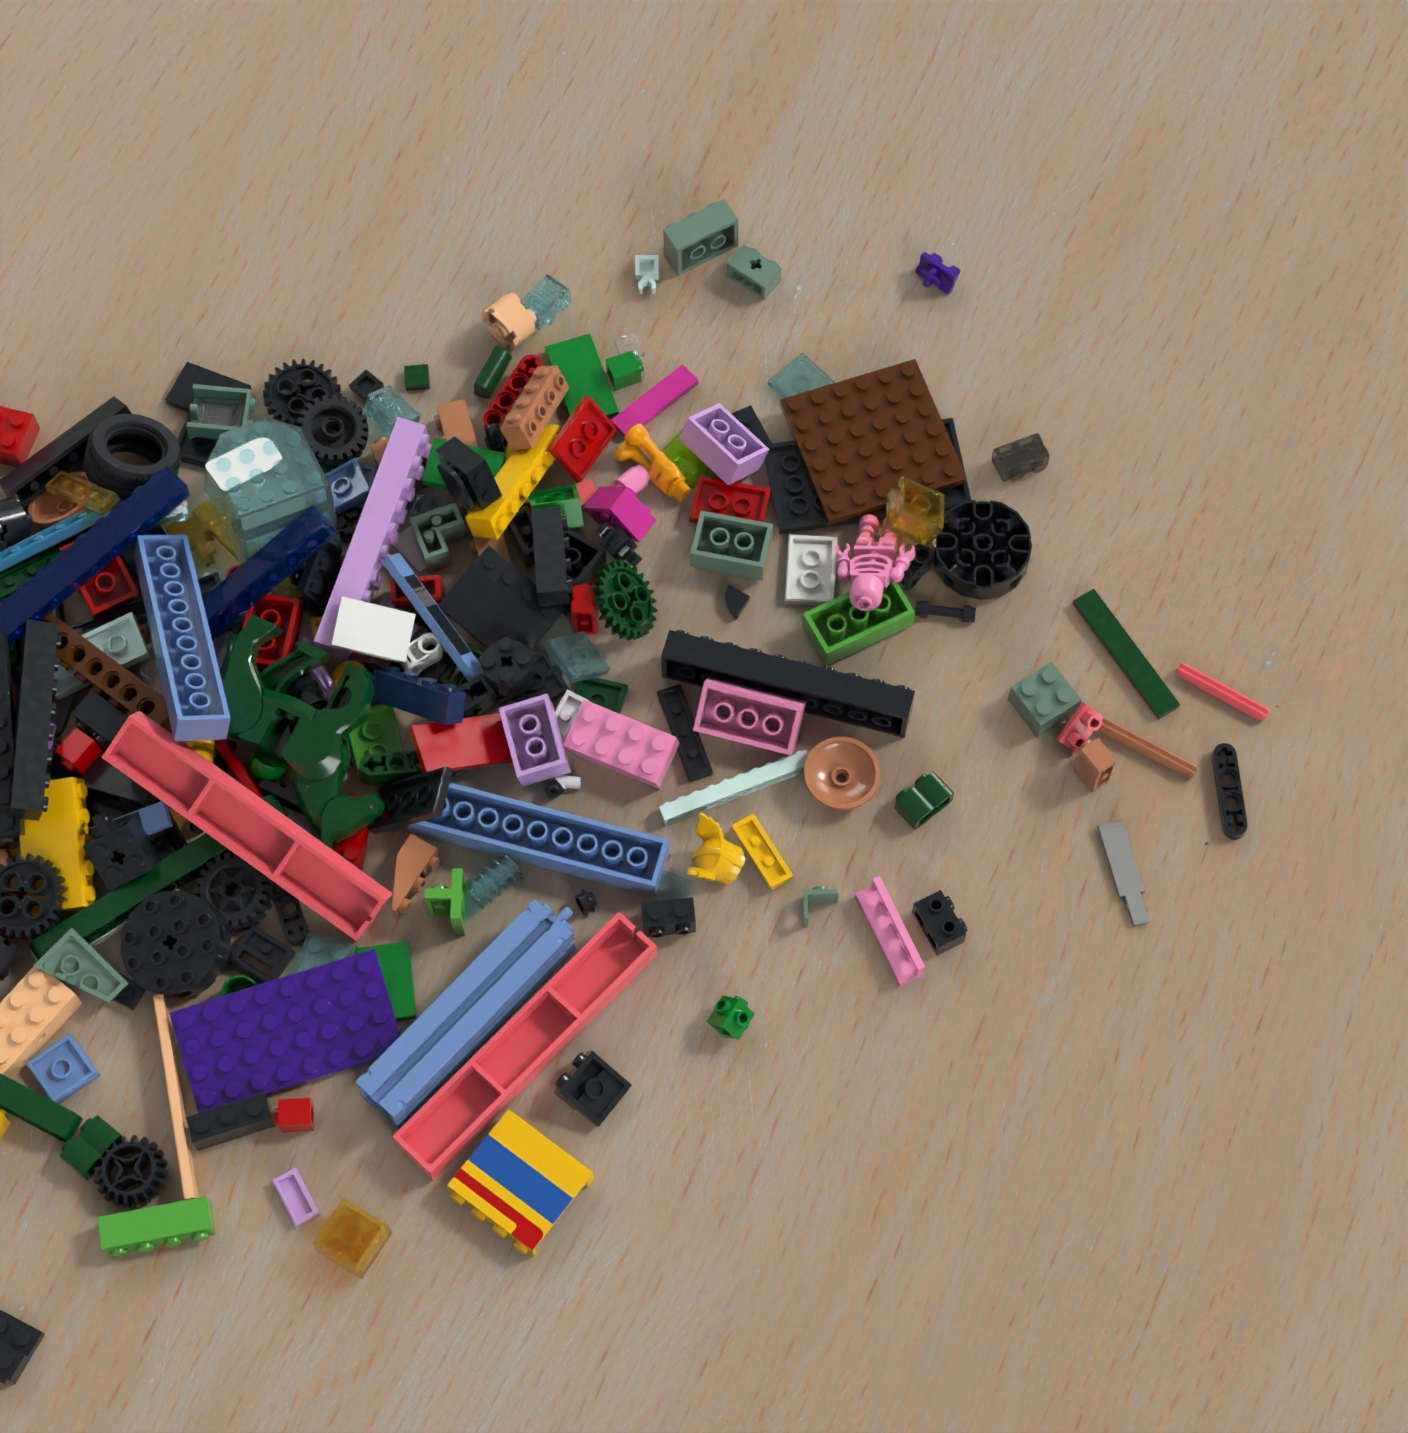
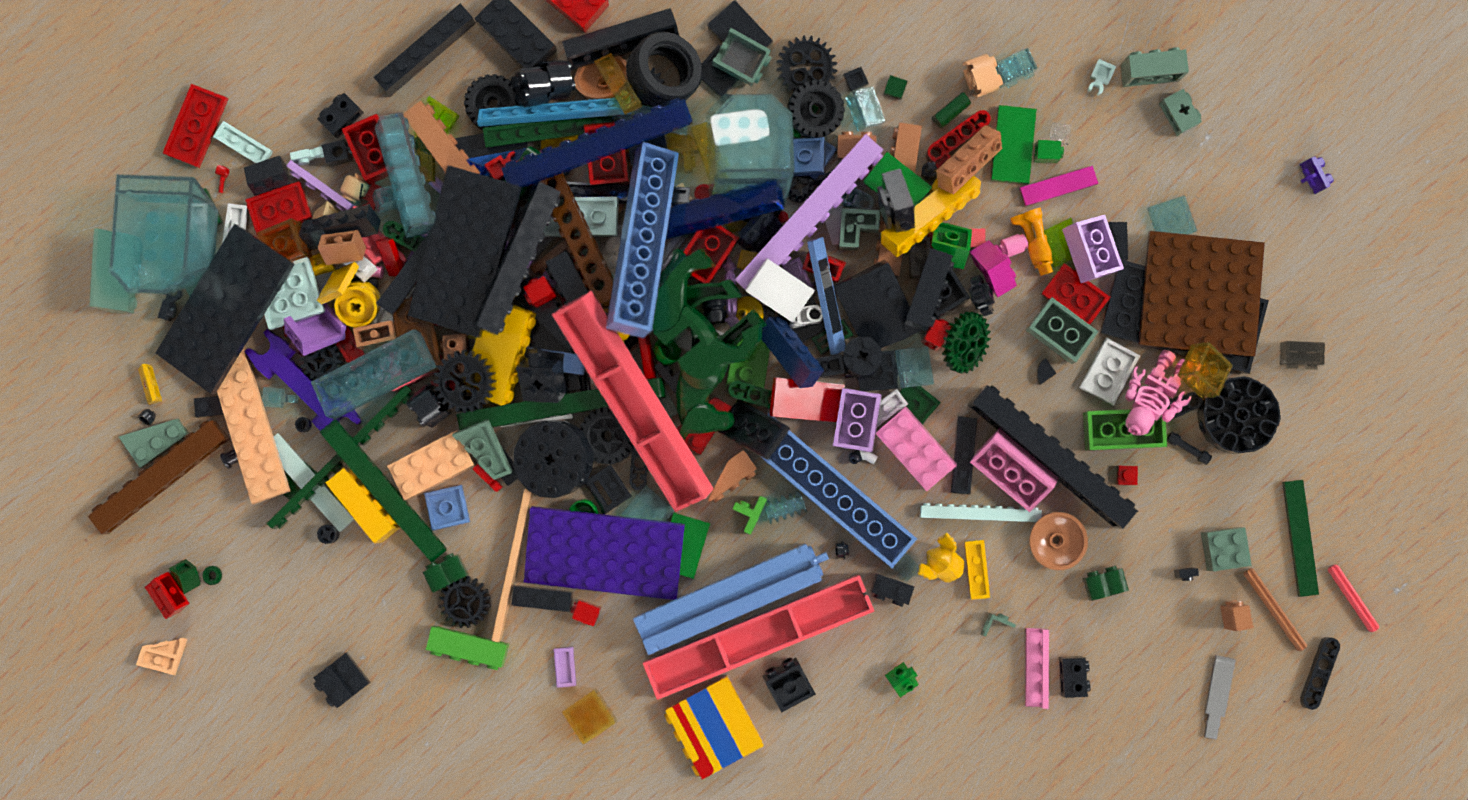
camera: 25 degrees right, 20 degrees up
red tile [547,396,617,483] -> none
coral hips [1056,702,1103,754] -> none
none -> red plate [473,464,503,492]
none -> red plate [1117,465,1138,485]
none -> black plate [1174,568,1199,581]

